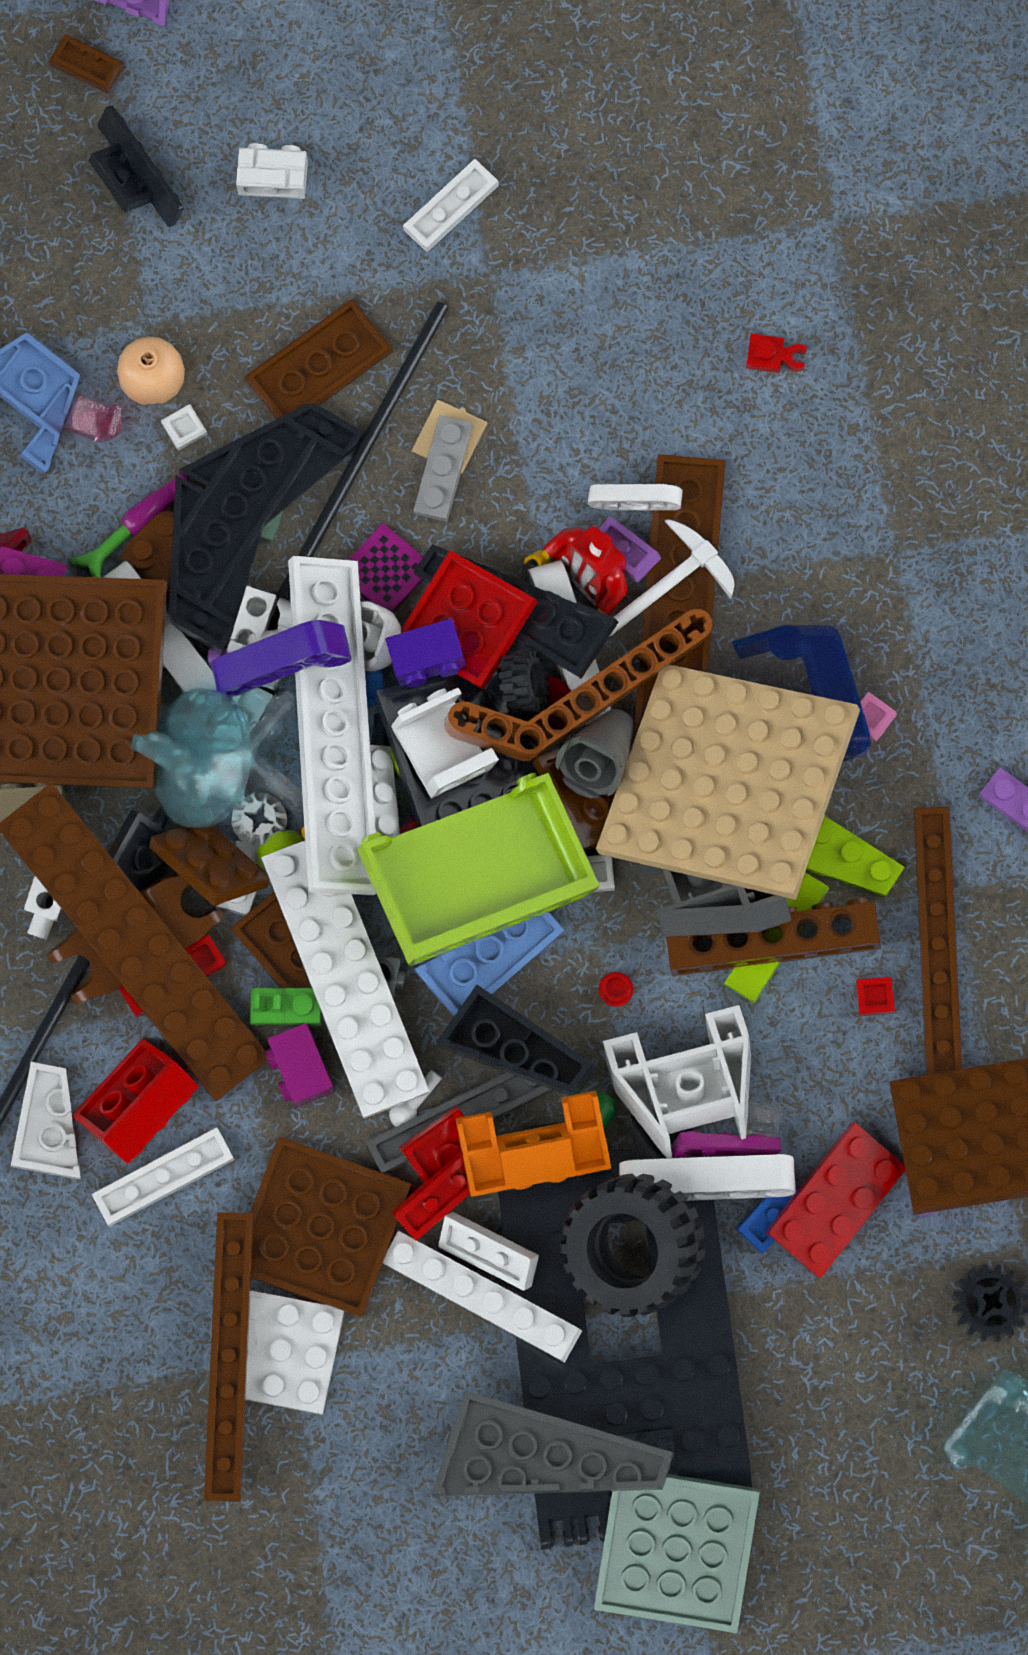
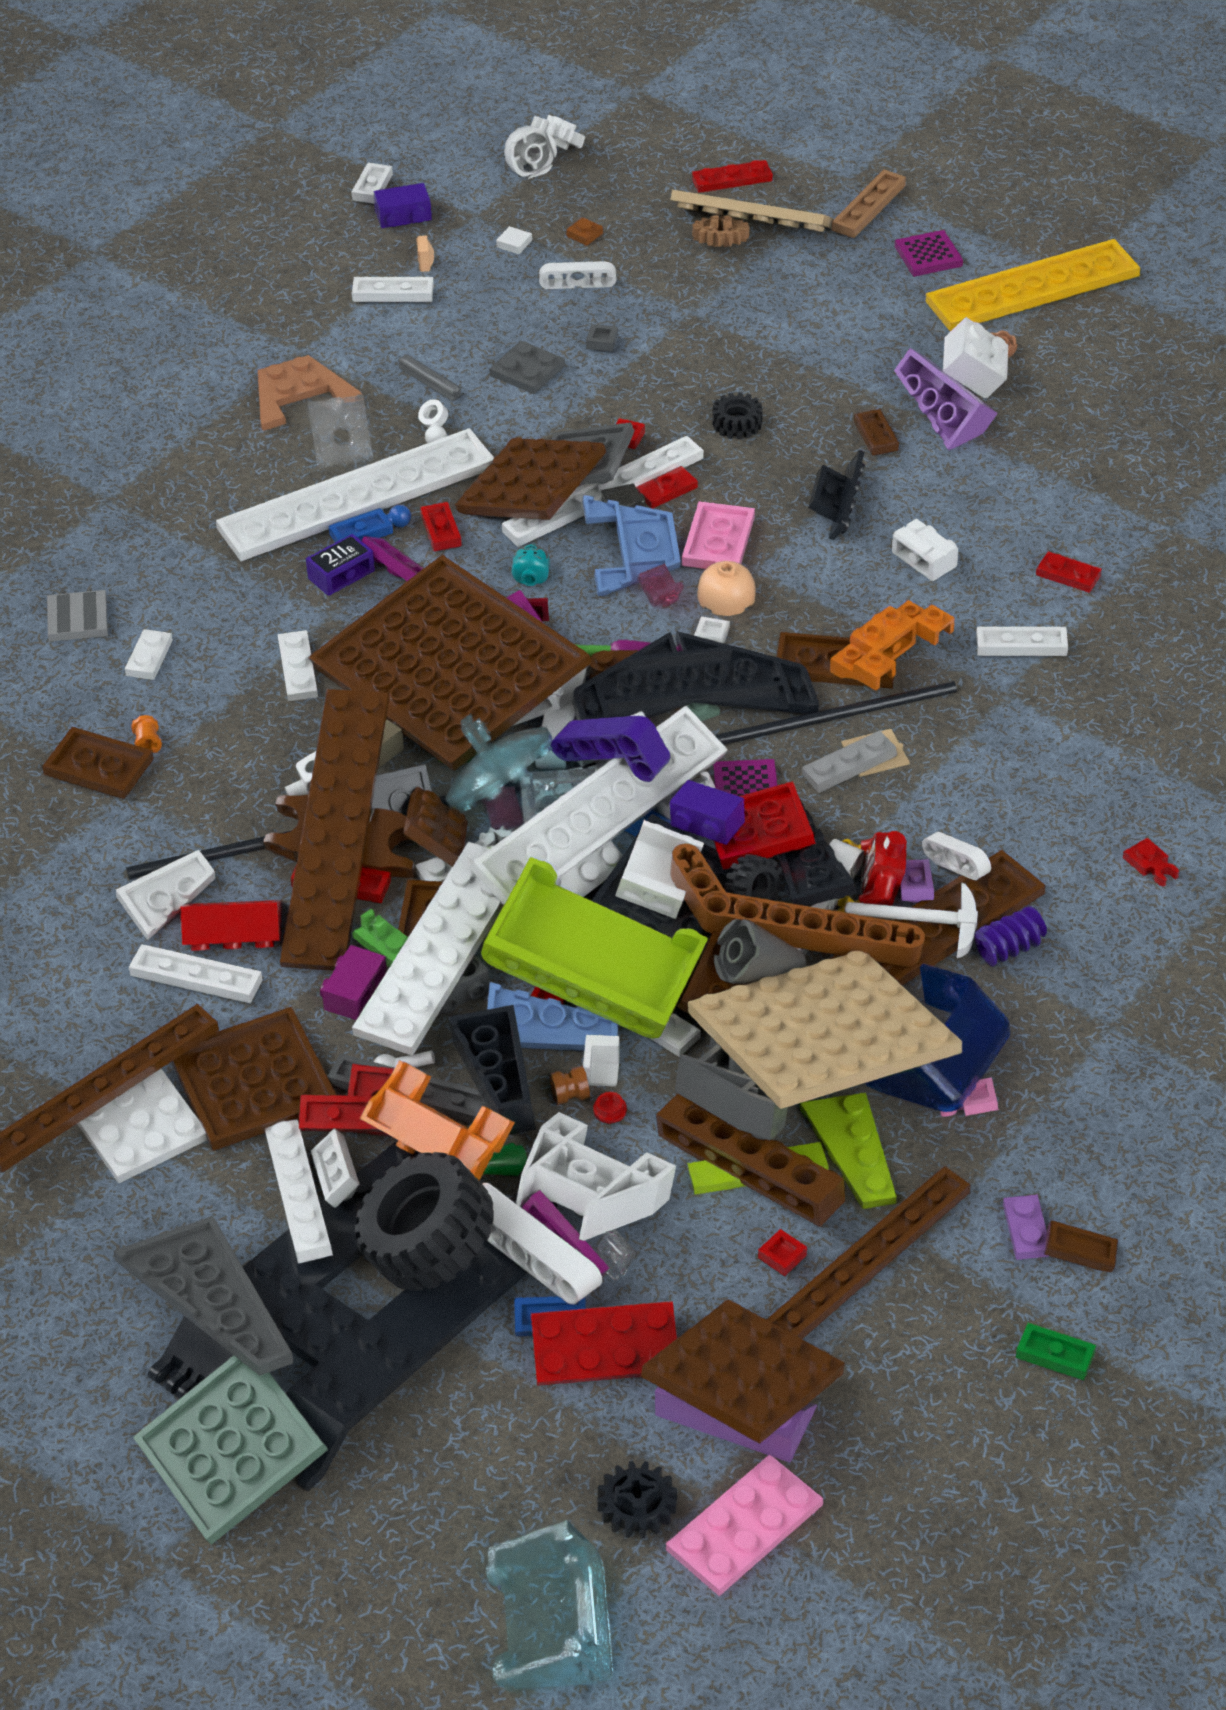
camera: 45 degrees right, 30 degrees down
none -> dark orange wheel [549,1066,590,1105]
none -> white panel [583,1035,620,1086]
none -> bright pink plate [682,501,755,569]
none -> orange bracket [830,600,955,691]
none -> dark purple piece [974,906,1047,967]
none -> red plate [1036,551,1102,593]

